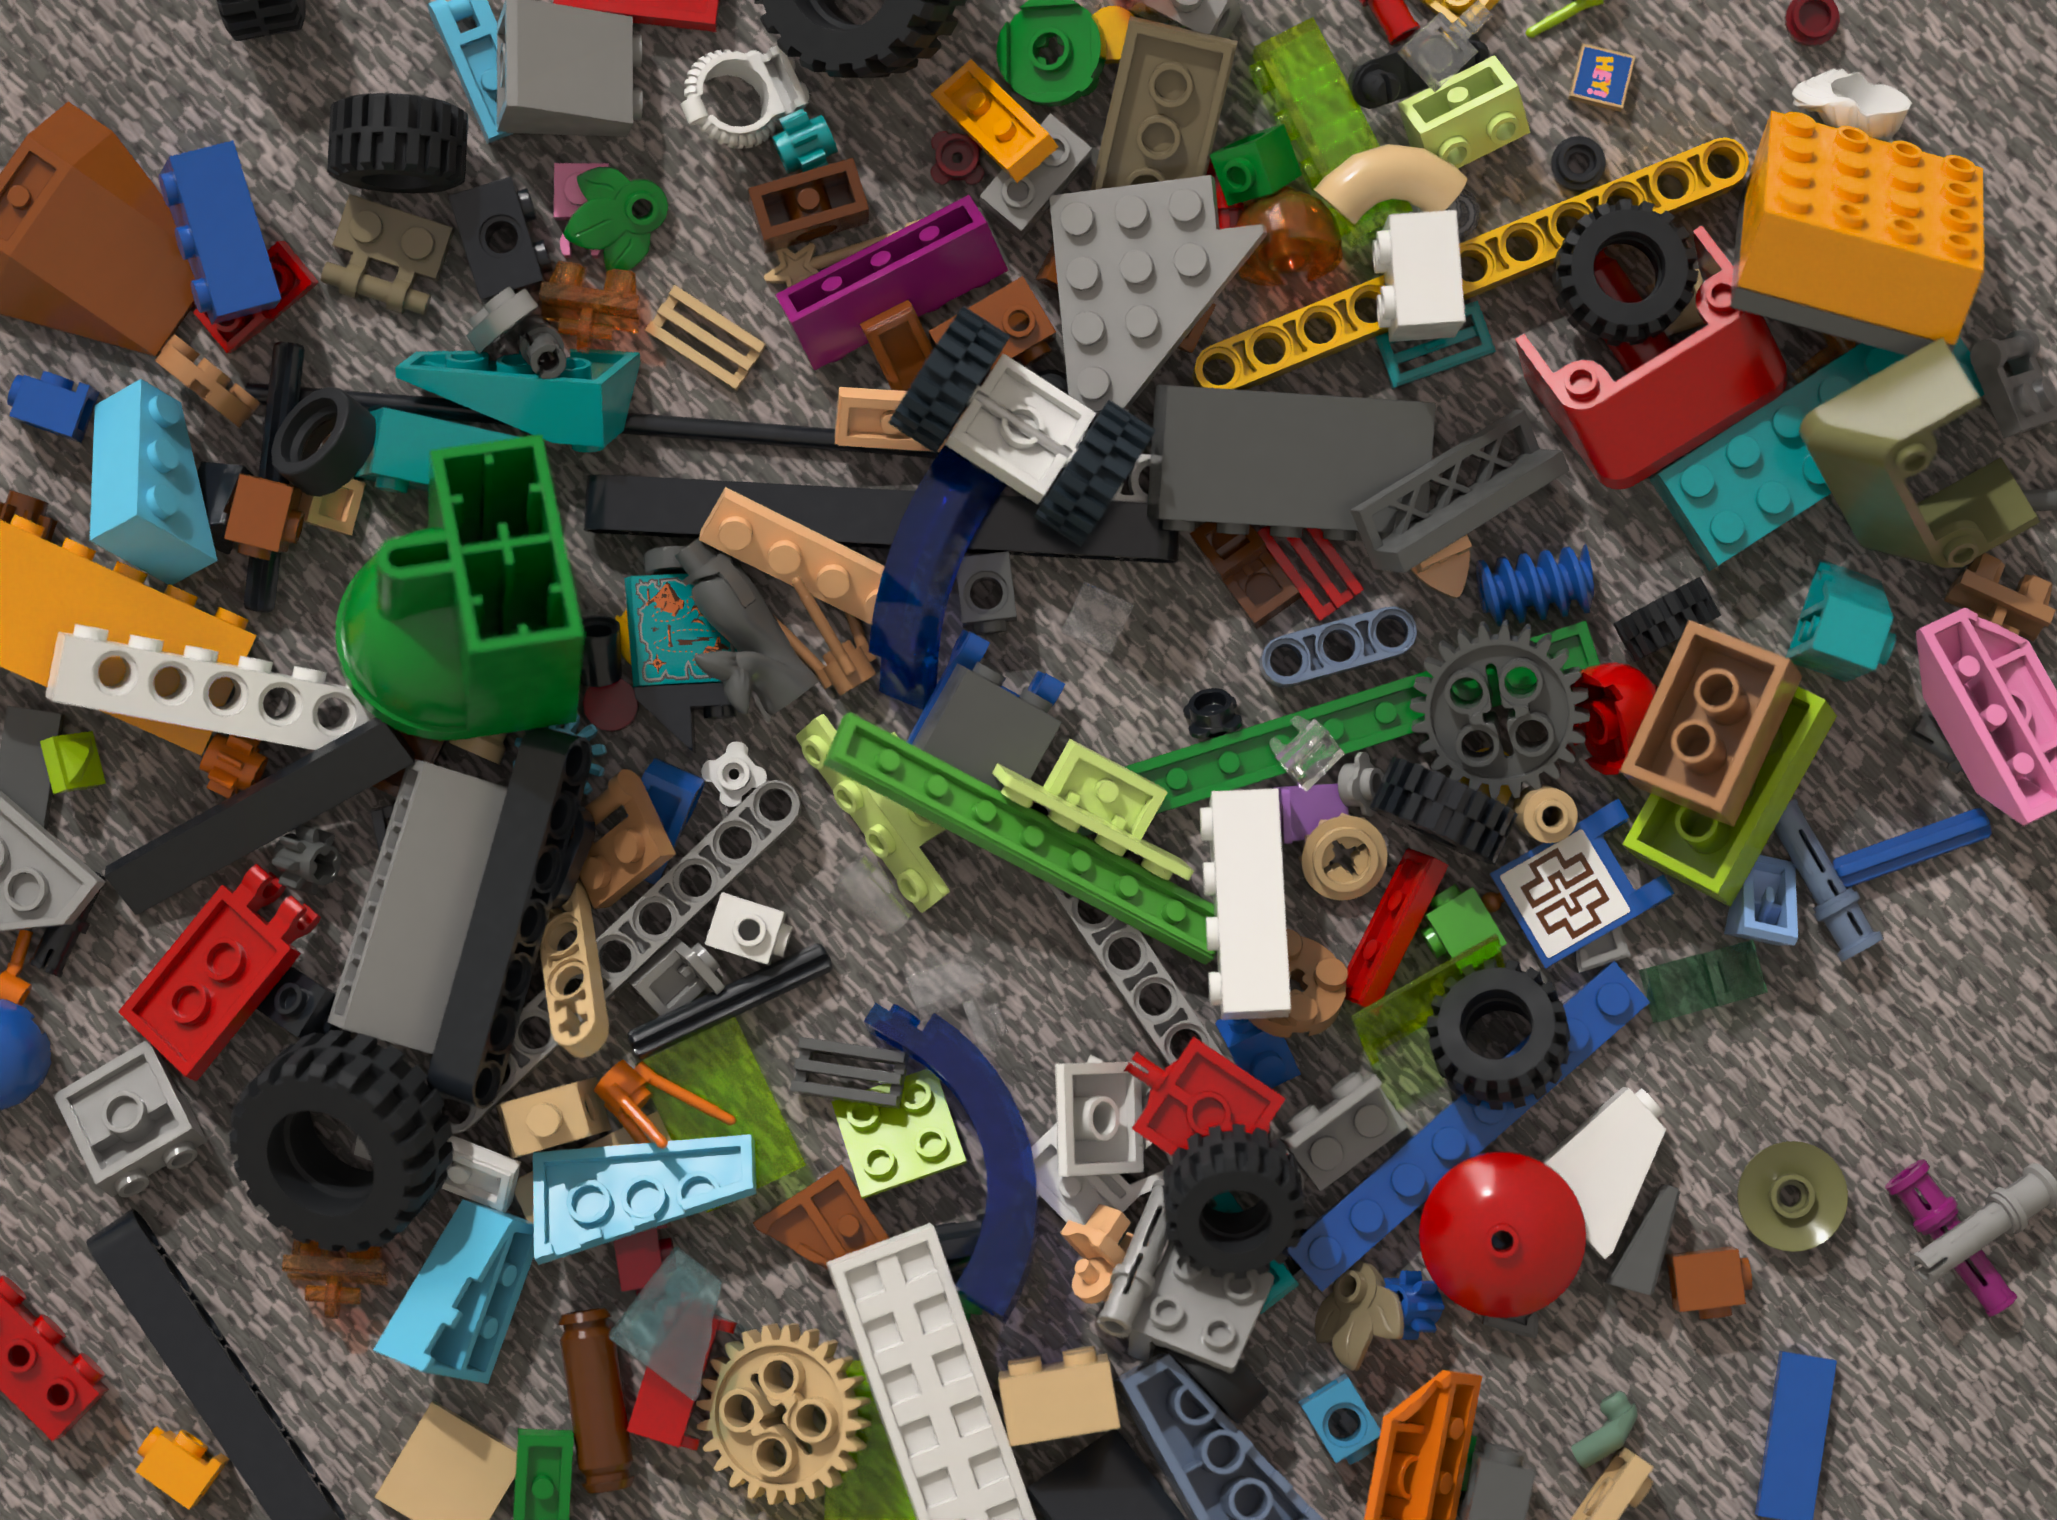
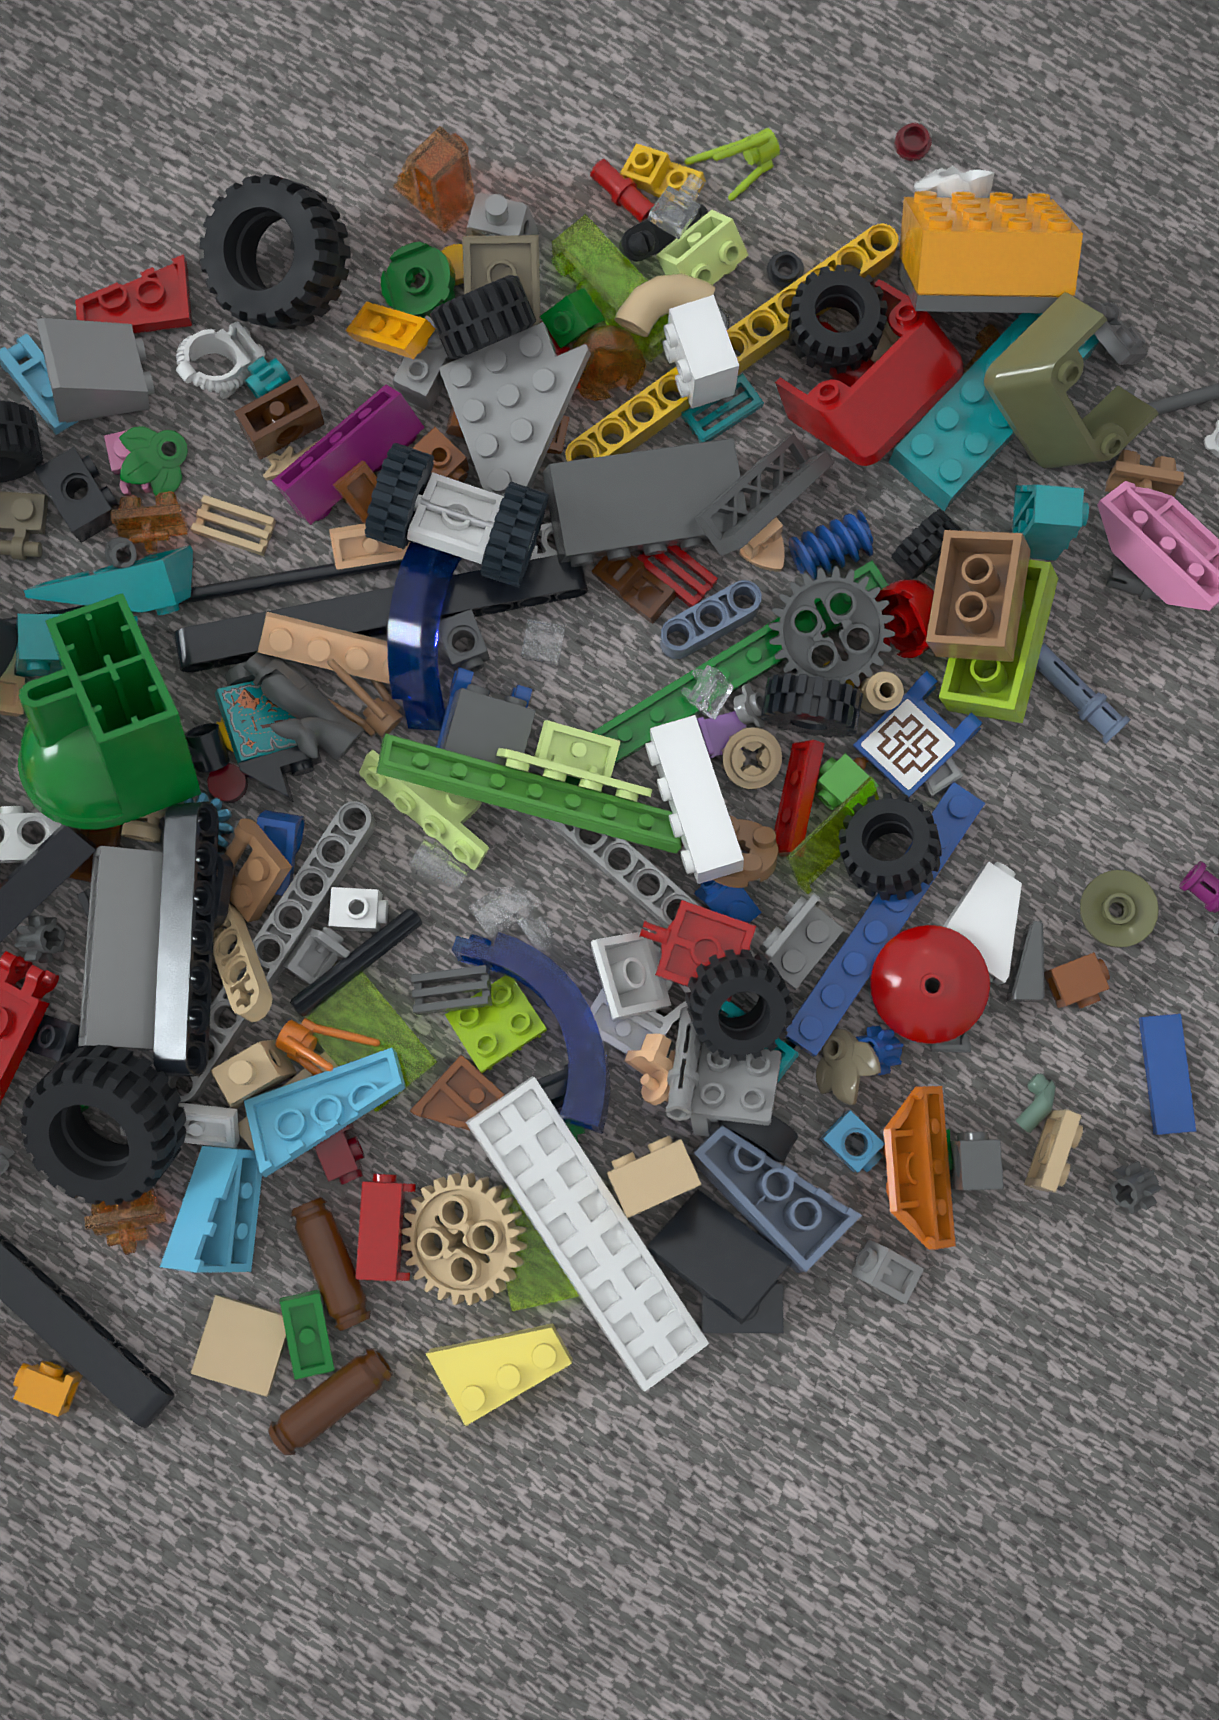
camera: 10 degrees left, 5 degrees down
light grey plate [466,286,539,353] -> none
clear light blue wing [608,1246,722,1401] -> none
white plate [701,742,767,807] -> none
dark red plate [930,131,984,186] -> none
black plate [1183,688,1242,739] -> none
tile [1568,43,1636,112] -> none
clear green slope [1639,940,1768,1023] -> none
light blue slope [1724,855,1798,946] -> none
blue axle [1832,808,1992,888] -> none
none -> black tyre [430,275,536,359]

